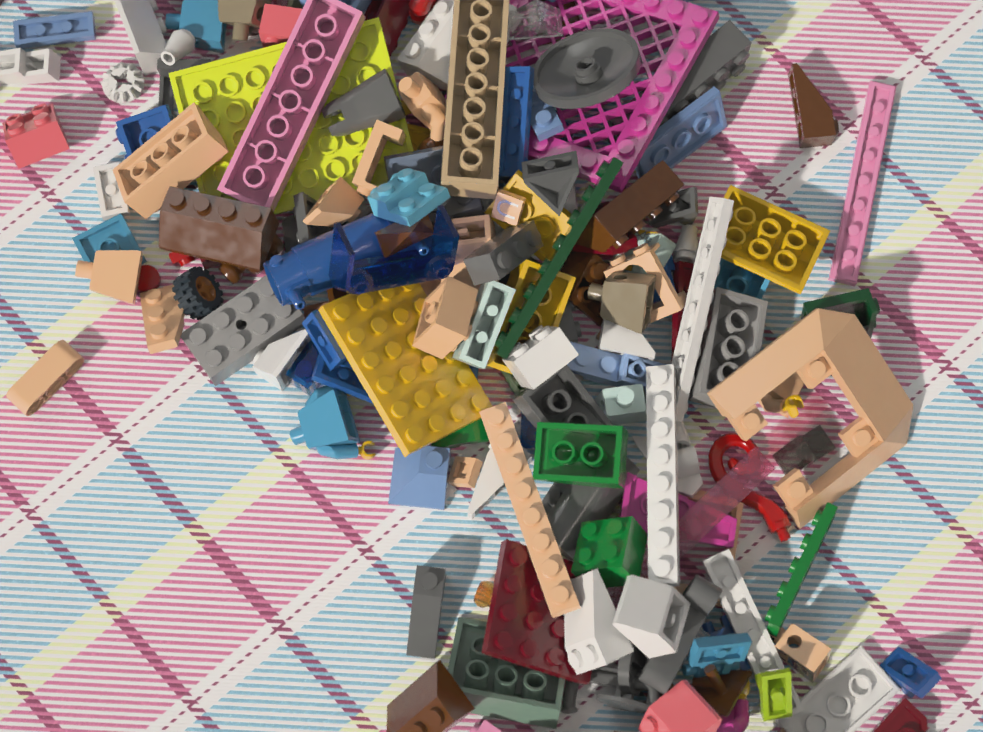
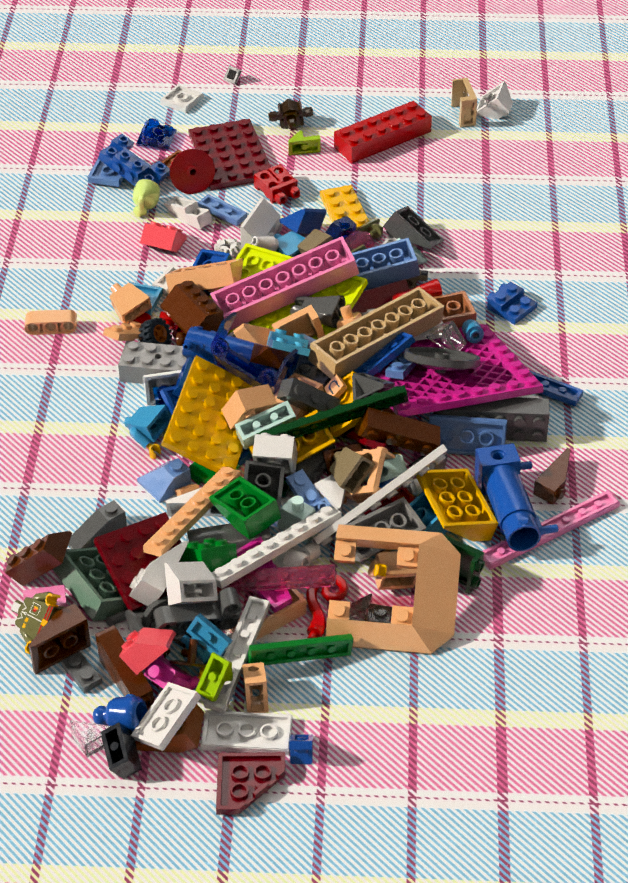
camera: 45 degrees right, 30 degrees down
none -> blue piece [474,443,559,551]

